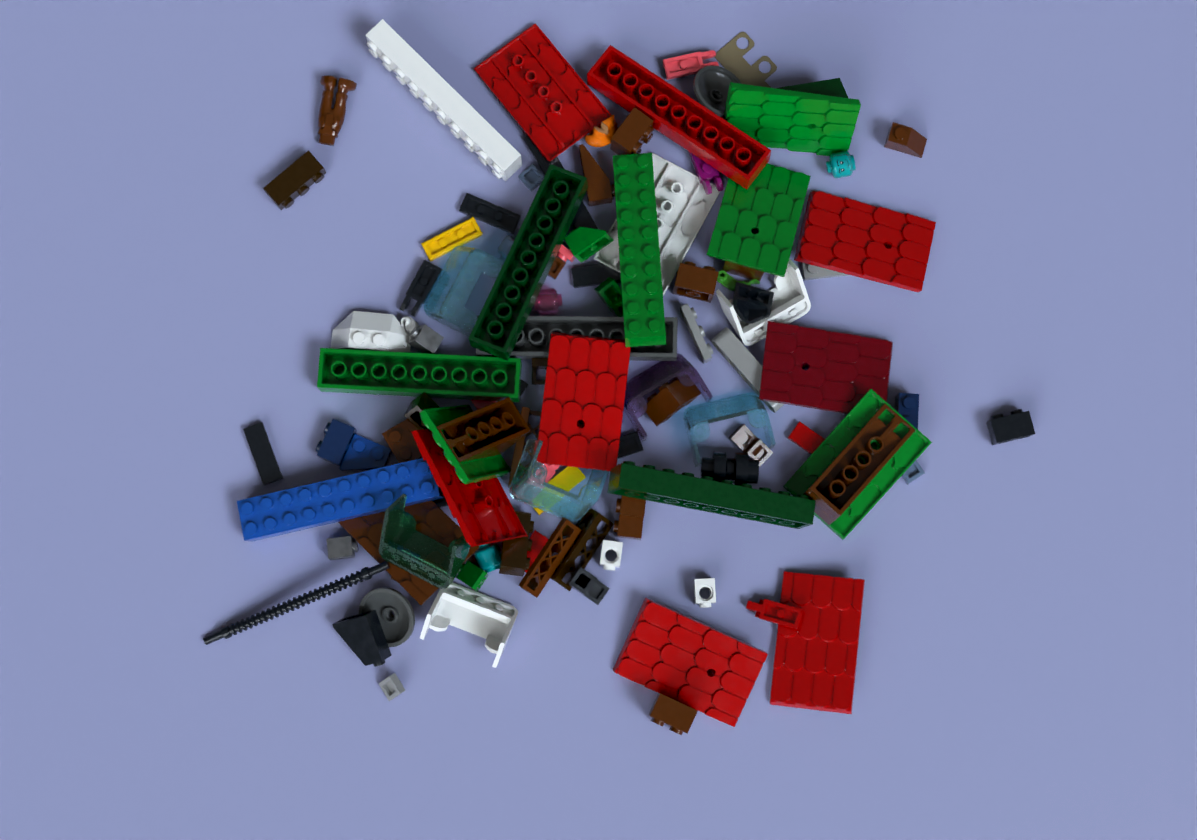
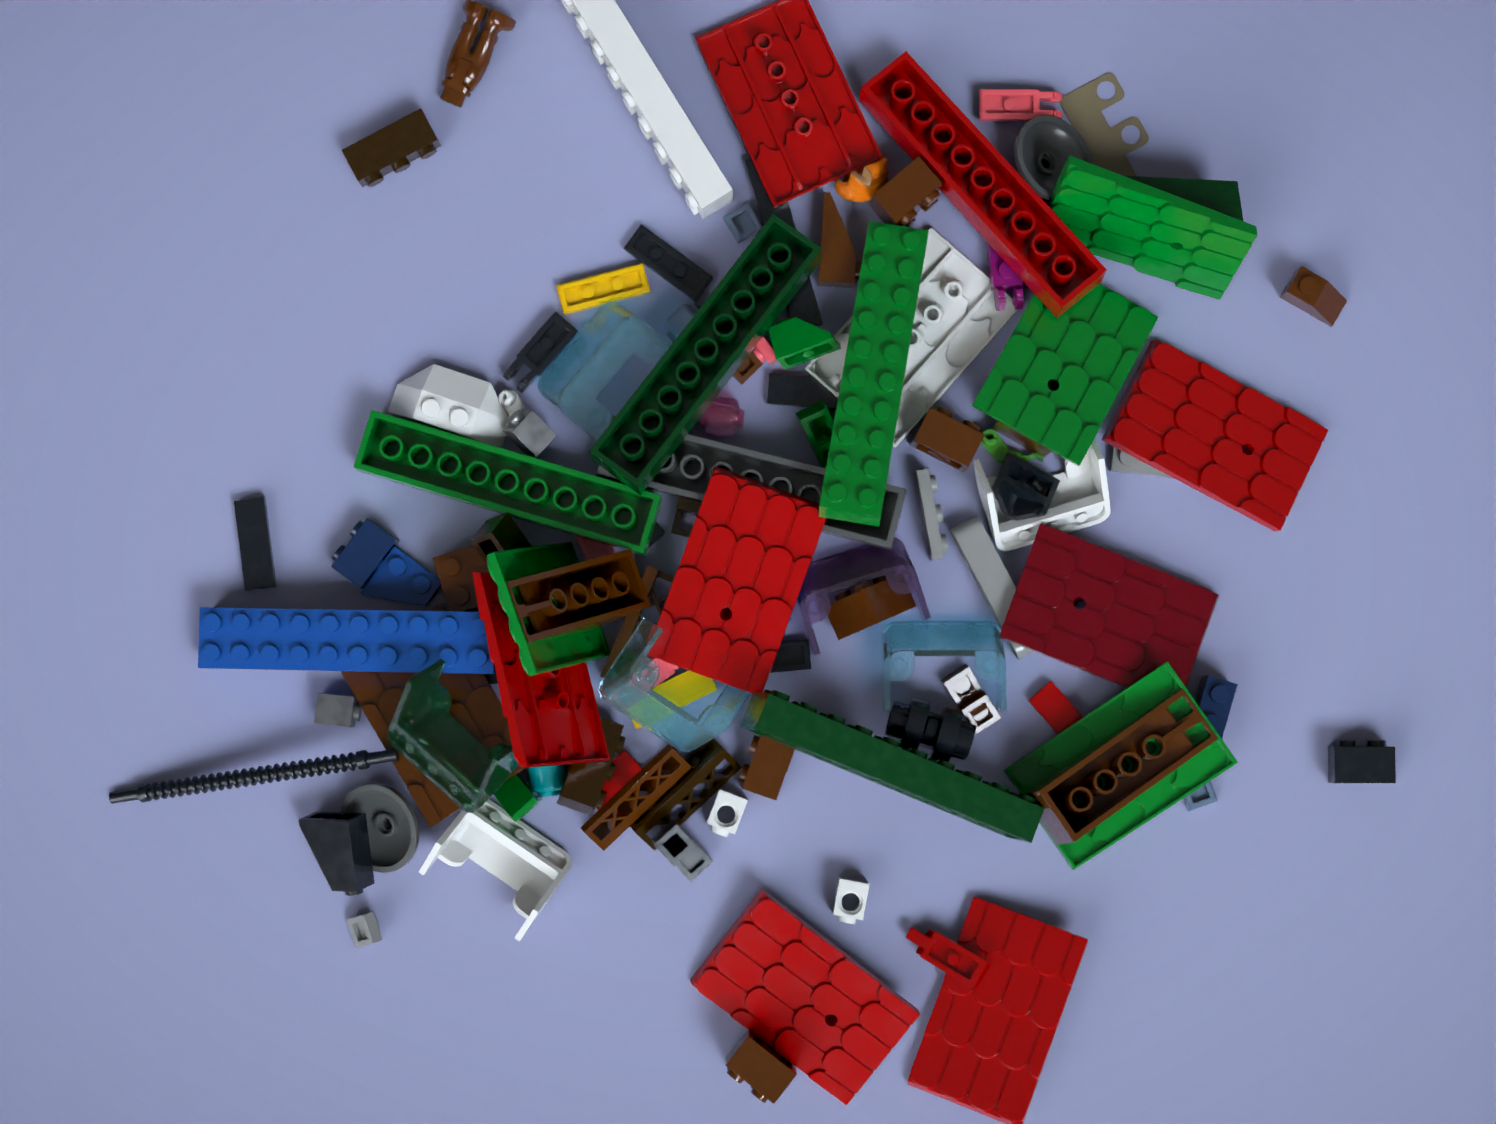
camera: 20 degrees right, 5 degrees up
teal head [826,151,856,178] -> none

